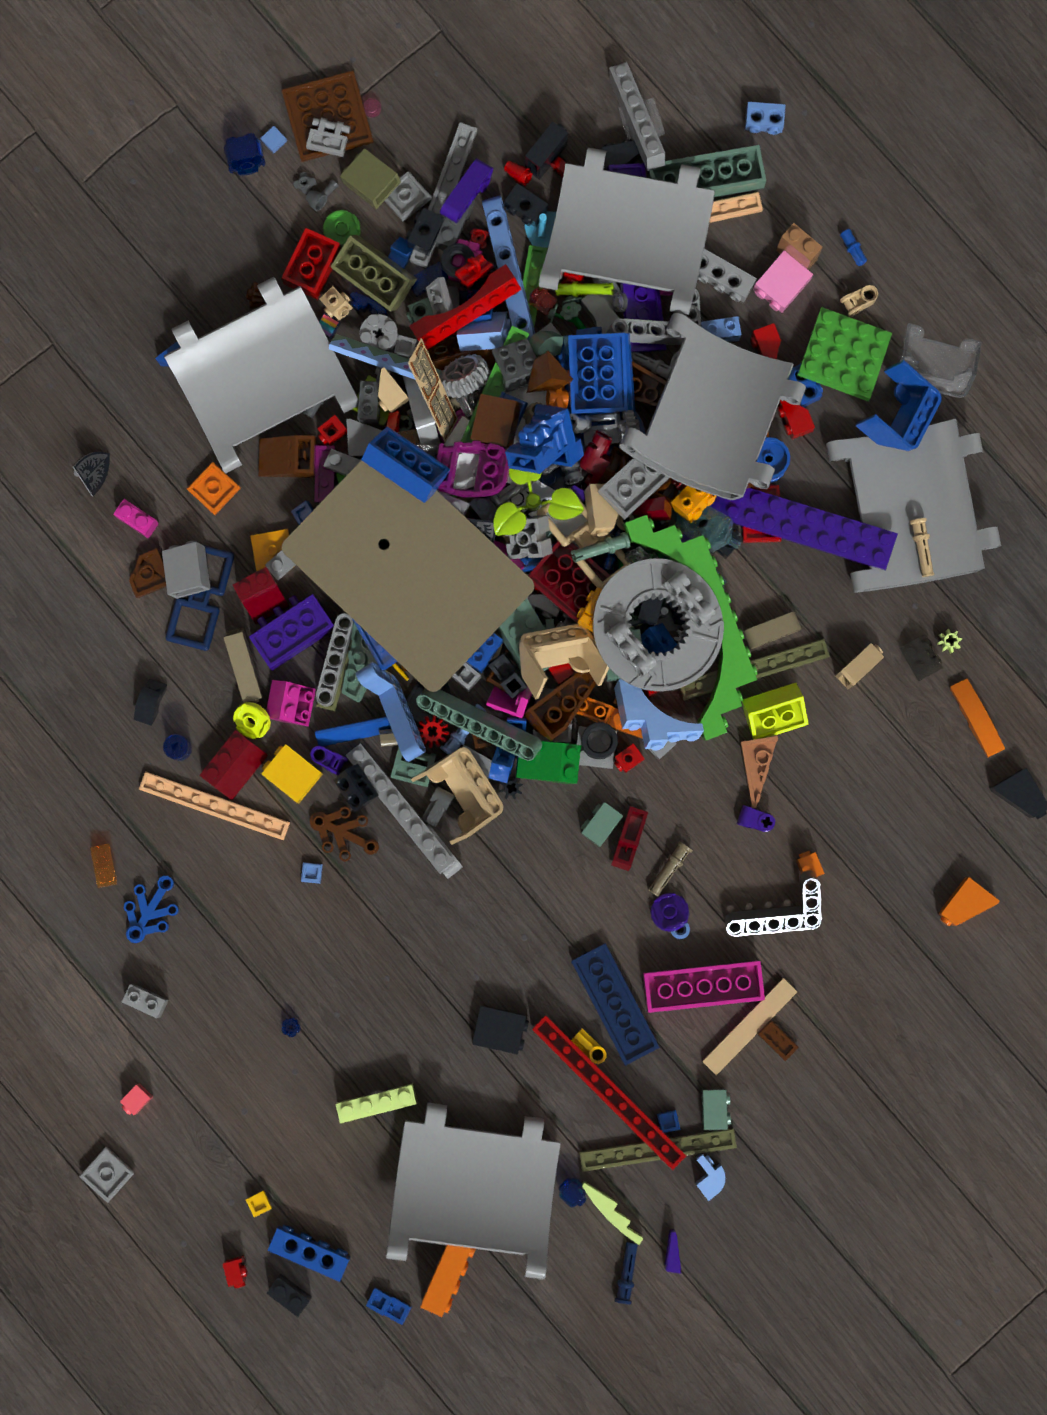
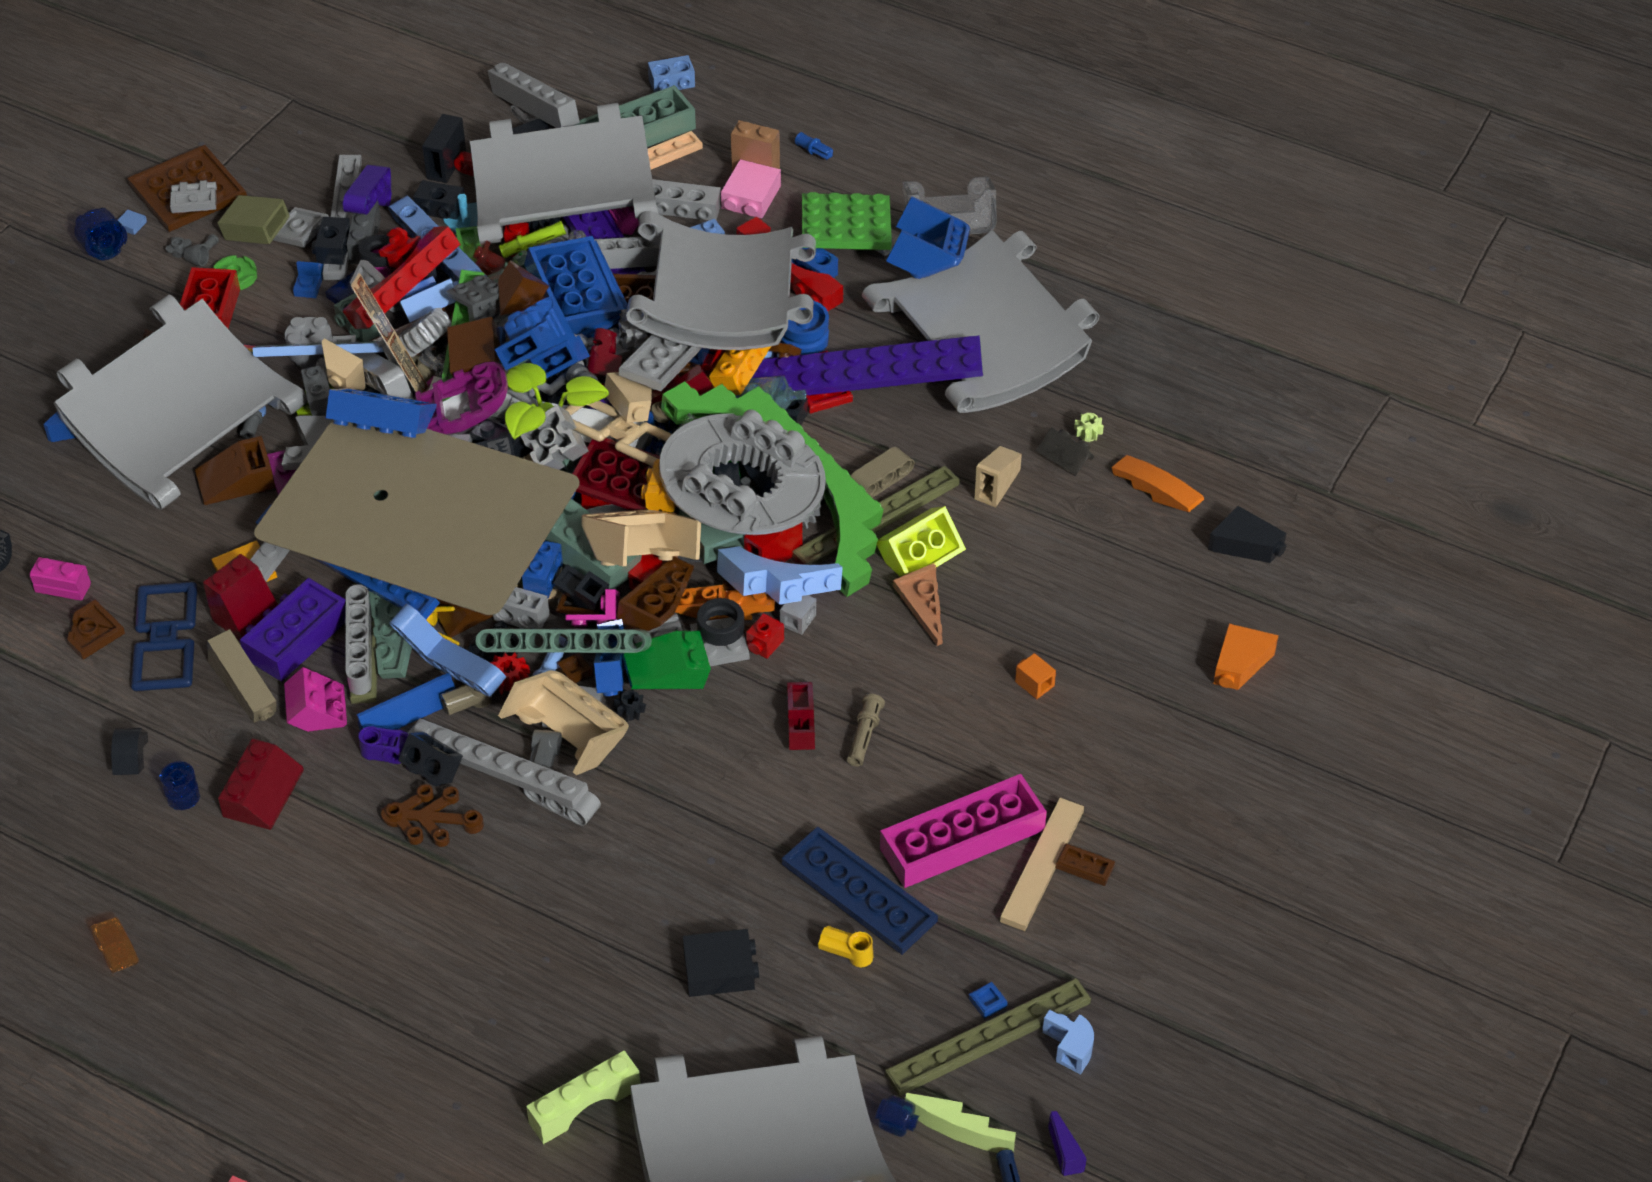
camera: 20 degrees left, 35 degrees down
light grey brick [122,984,169,1018] -> none
blue plant [124,876,179,943] -> none
light nougat tile [139,771,290,840] -> none
light grey brick [162,541,210,599] -> none
orange plate [187,462,241,515] -> none
neon yellow tile [233,702,271,739] -> none
yellow brick [261,744,323,804] -> none
clear blue plate [281,1018,301,1037] -> none
medium blue tile [301,862,323,884] -> none
red brick [317,415,347,446] -> none
tan brick [319,286,353,320] -> none
olive brick [331,235,417,312] -> none
clear blue slope [350,292,388,316] -> none
clear pink plate [363,99,381,118] -> none
sand green plate [390,747,437,787] -> none
red cone [504,161,533,186] -> none
red brick [532,1016,686,1170] -> none
sand green pin [571,532,630,563] -> none
sand green brick [581,802,623,847] -> none
dark purple tile [650,893,690,932] -> none
medium blue plate [671,922,690,939] -> none
sand green brick [701,1088,731,1130] -> none
dark grey beam [724,870,821,936] -> none
dark purple piece [737,805,775,832] -> none
tan piece [840,285,878,317] -> none
tan pin [909,518,935,577] -> none

